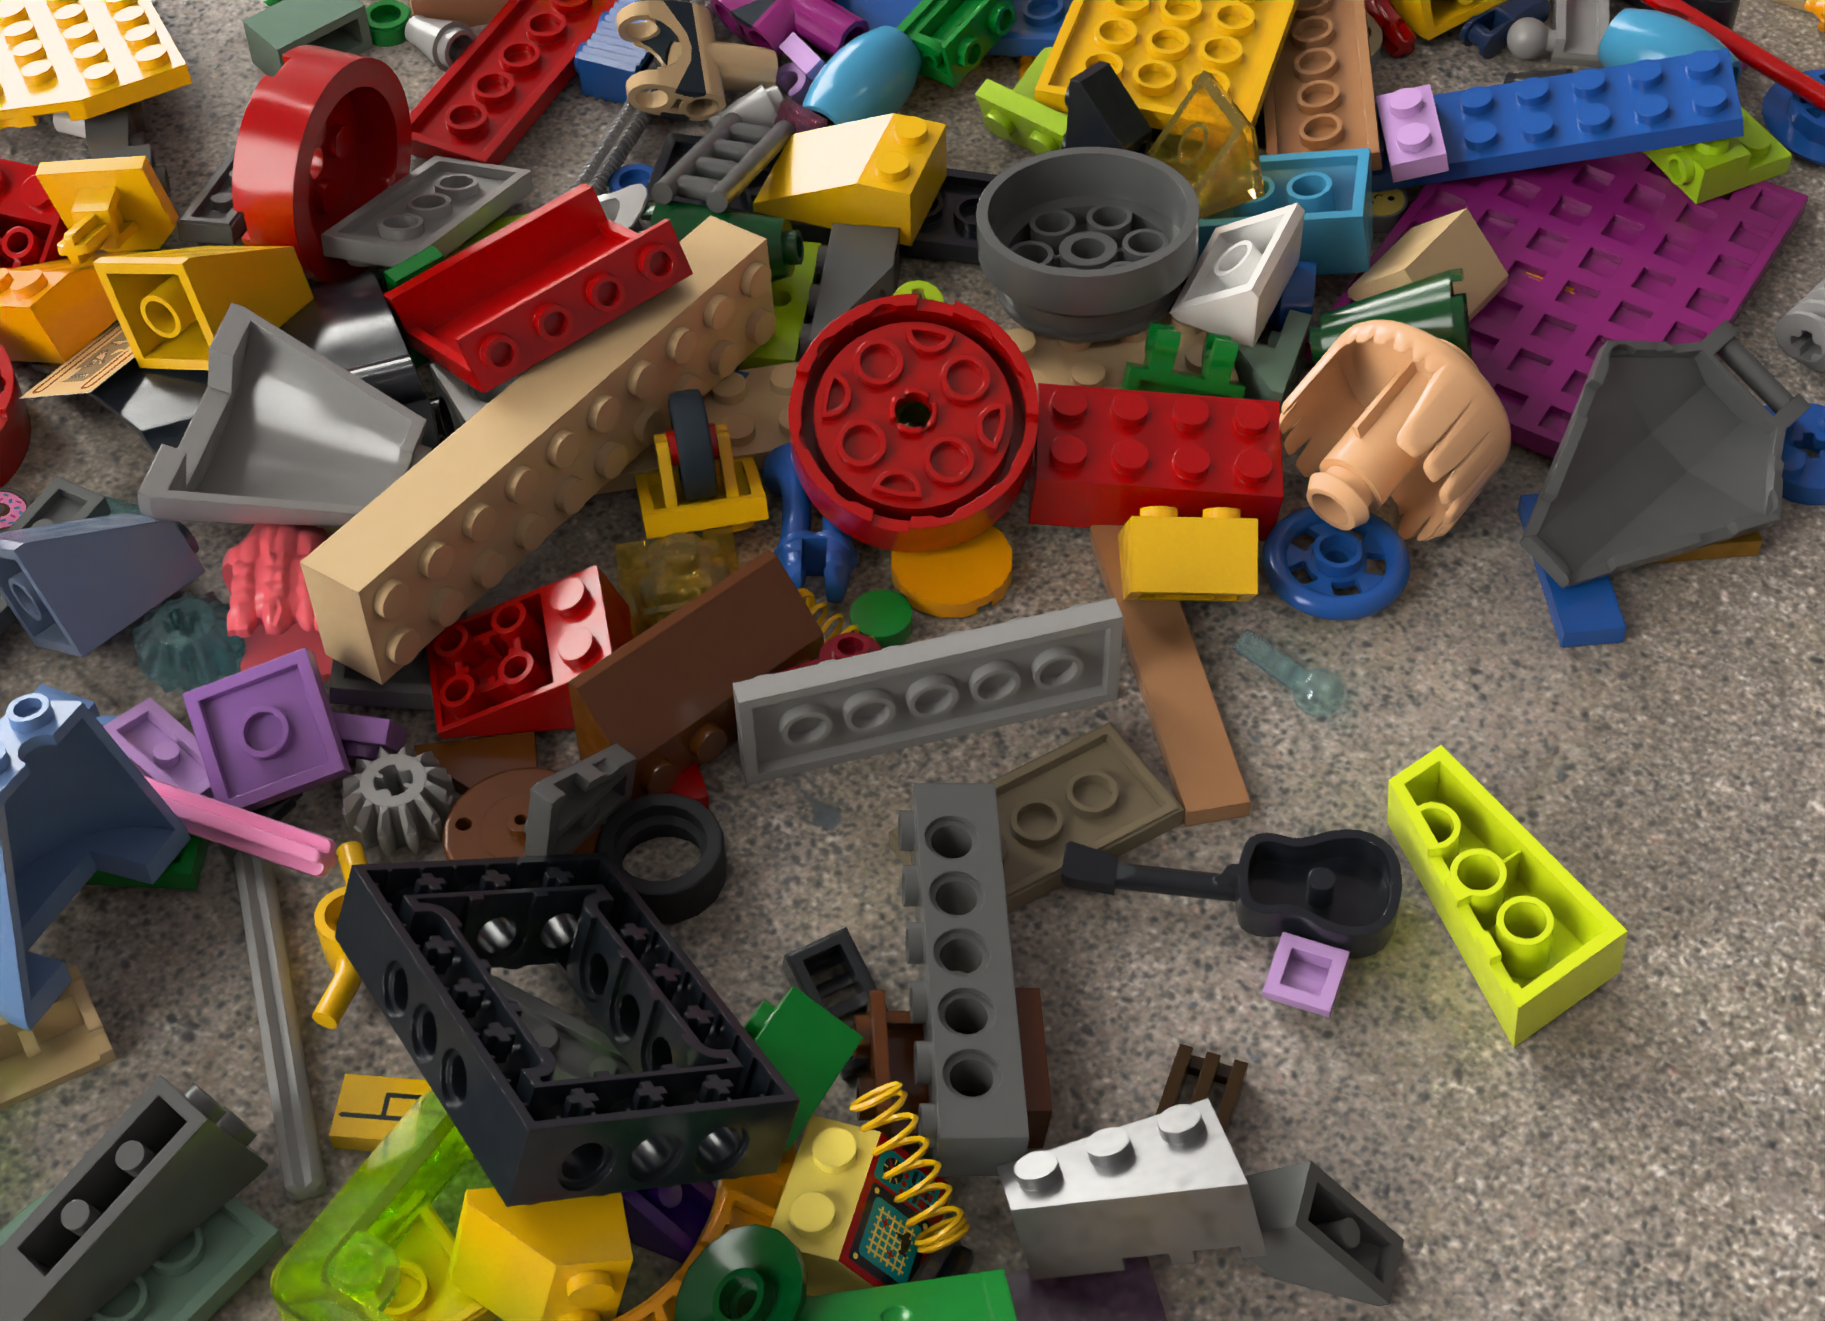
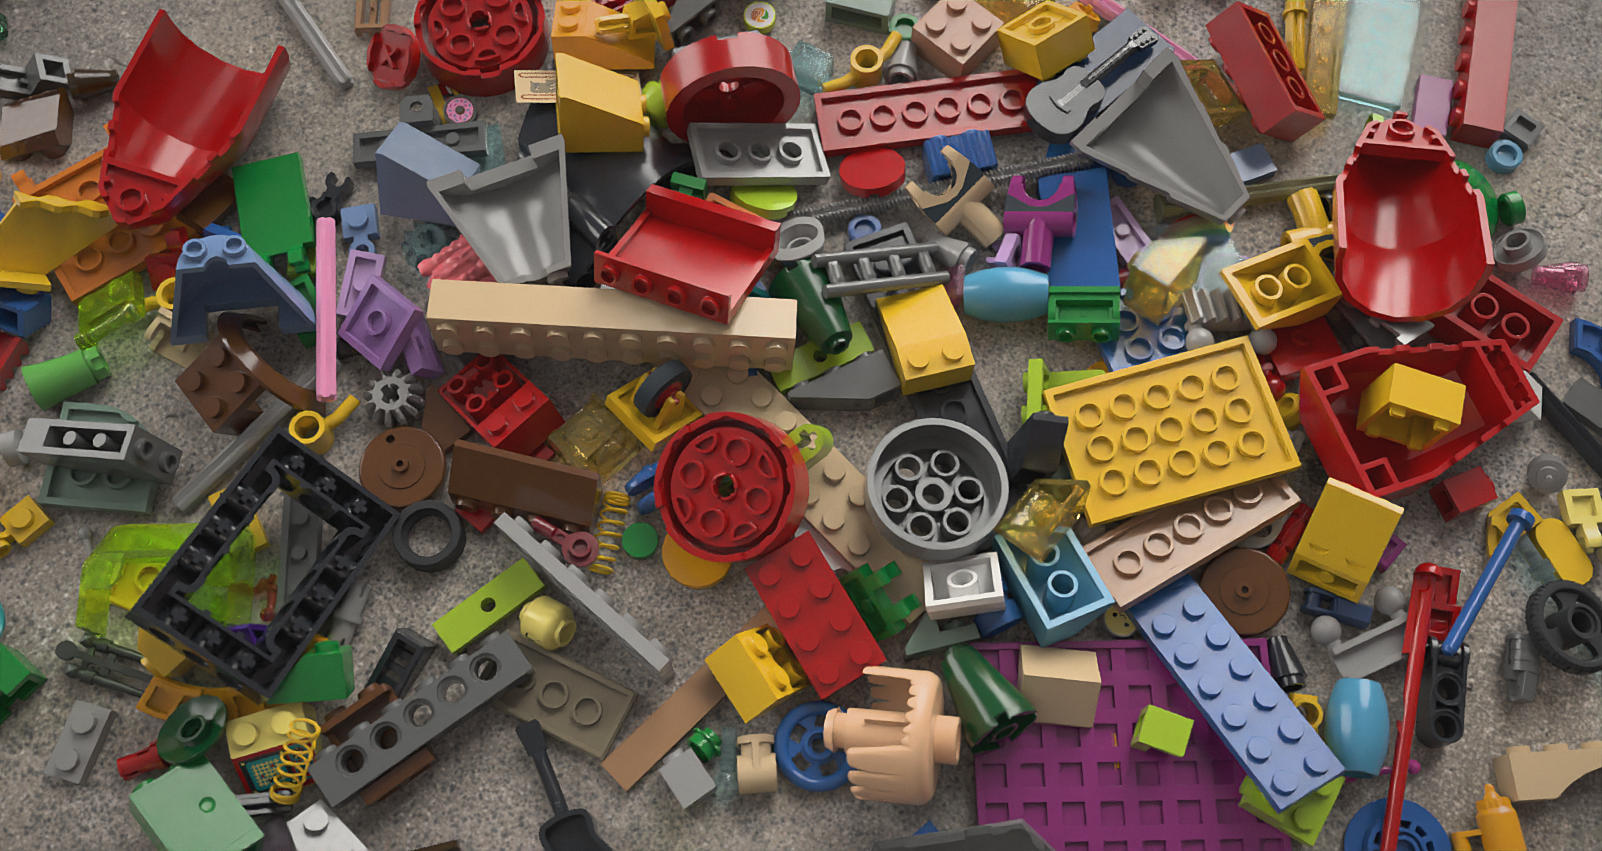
camera: 55 degrees right, 20 degrees up
dark grey wing [524,743,637,856] -> none
lavender plate [1376,84,1449,183] -> none
none -> reddish brown piece [175,311,326,436]
none -> lime tile [431,557,546,656]
none -> light yellow head [519,595,576,651]
none -> light grey brick [659,748,718,813]
none -> green plate [687,727,722,763]
none -> tan piece [736,734,778,795]
none -> tile [744,1,776,34]
none -> yellow piece [822,31,903,93]
none -> red tile [839,147,906,198]
none -> lime panel [1130,704,1194,757]
none -> reddish brown wheel [1198,547,1291,637]

